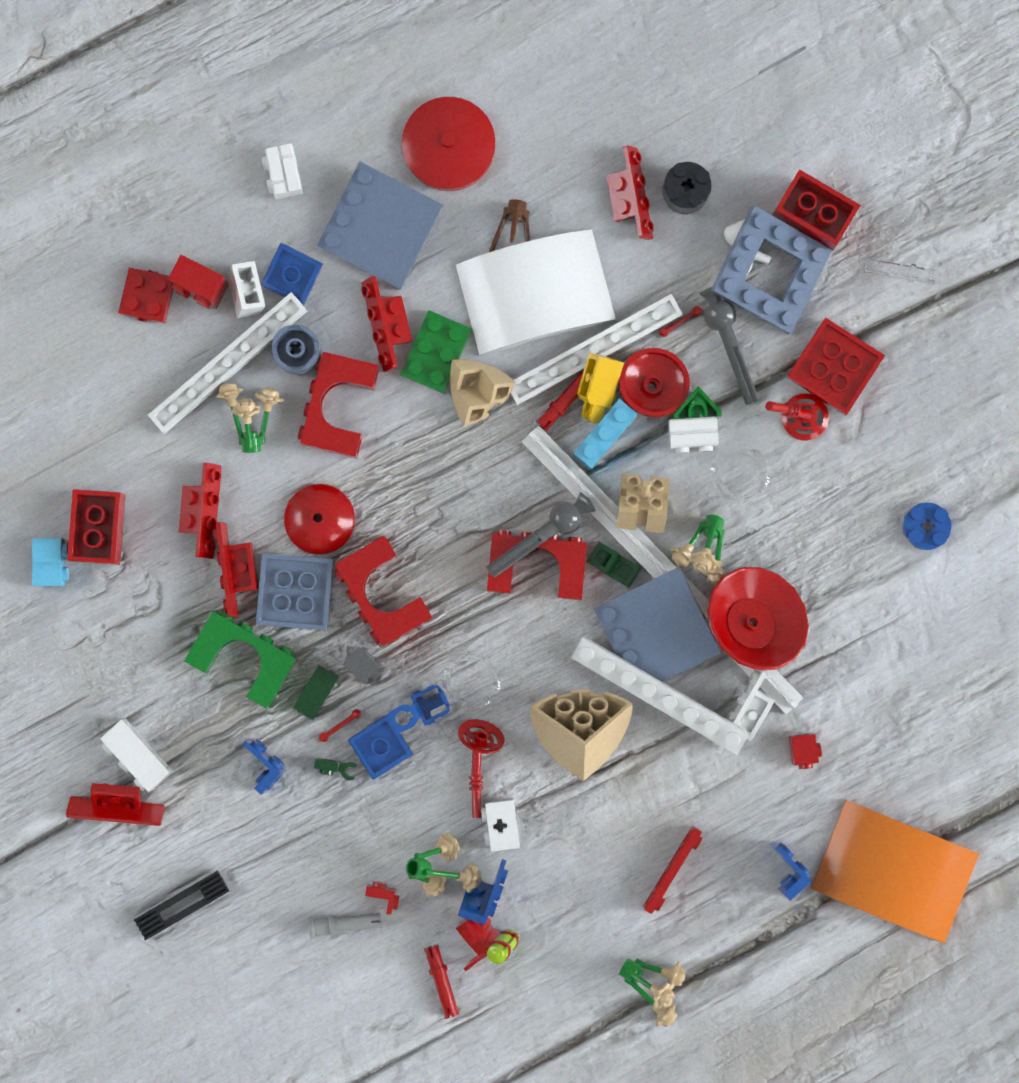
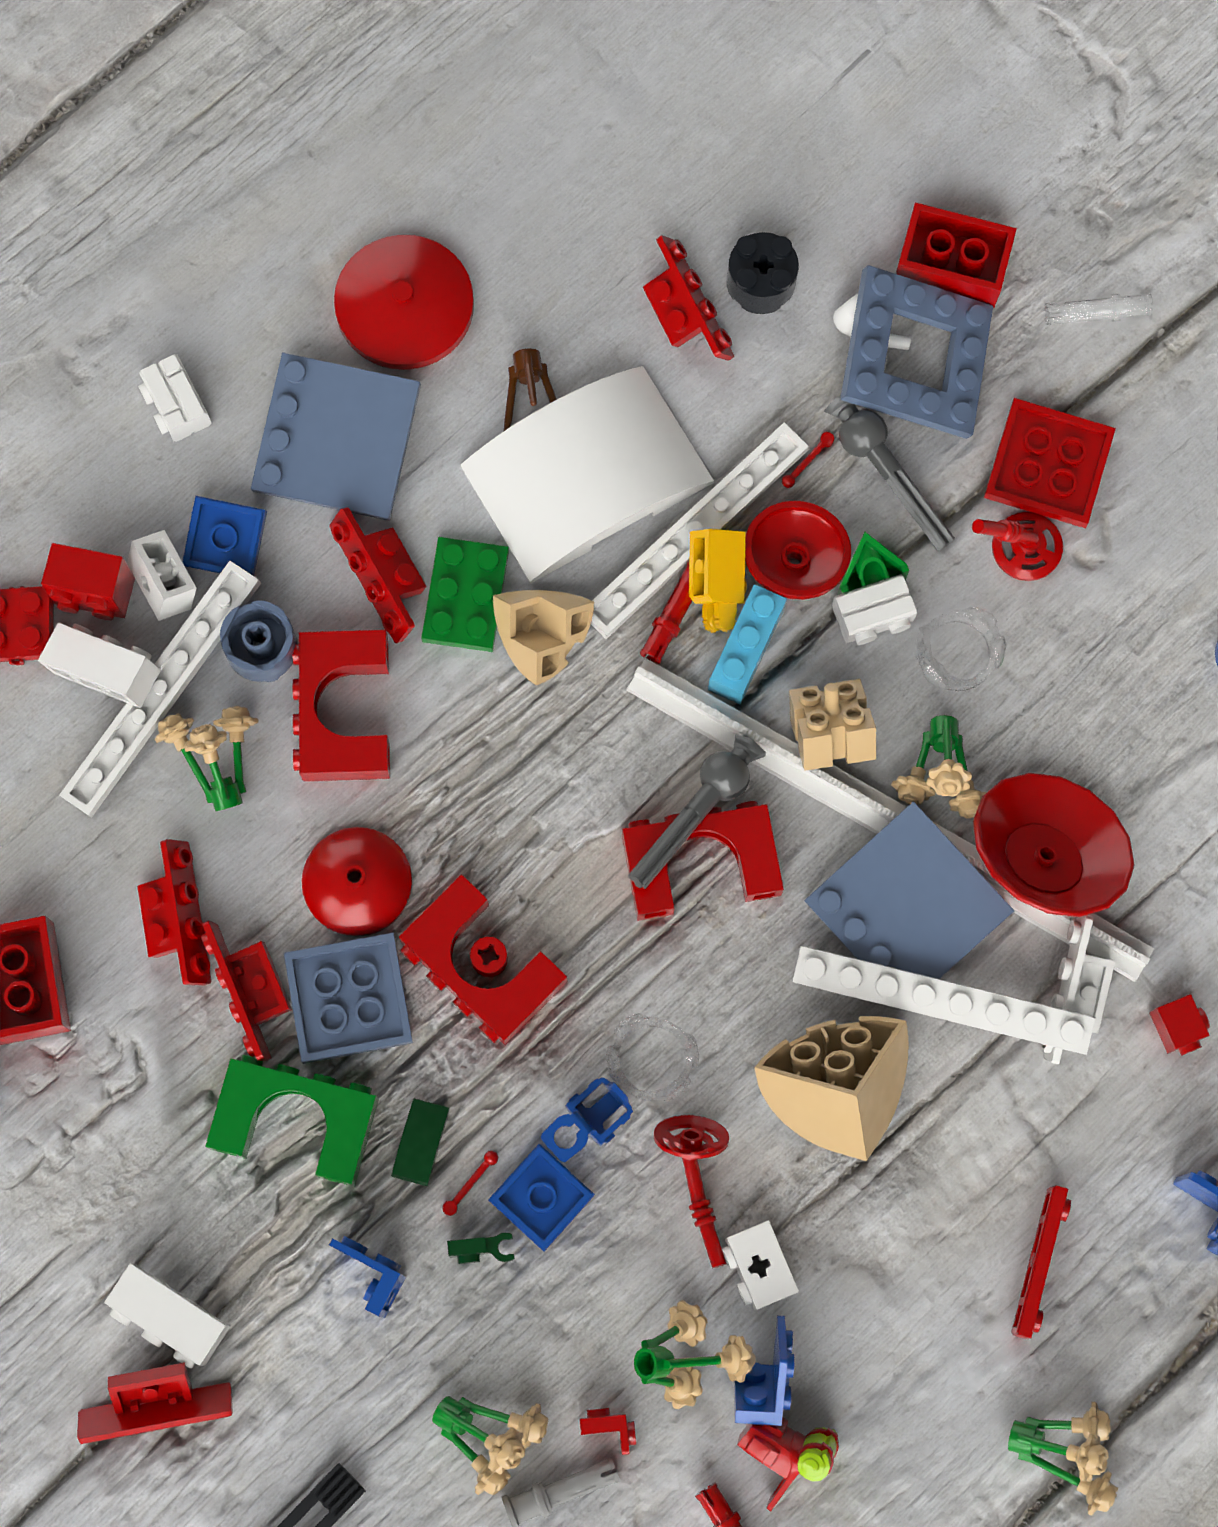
camera: 20 degrees left, 10 degrees down
dark grey brick [342,647,383,684] -> none
dark green slope [586,542,641,588] -> none
none -> white brick [38,623,161,708]
none -> tan plant [432,1396,548,1495]
none -> red wheel [470,936,508,977]

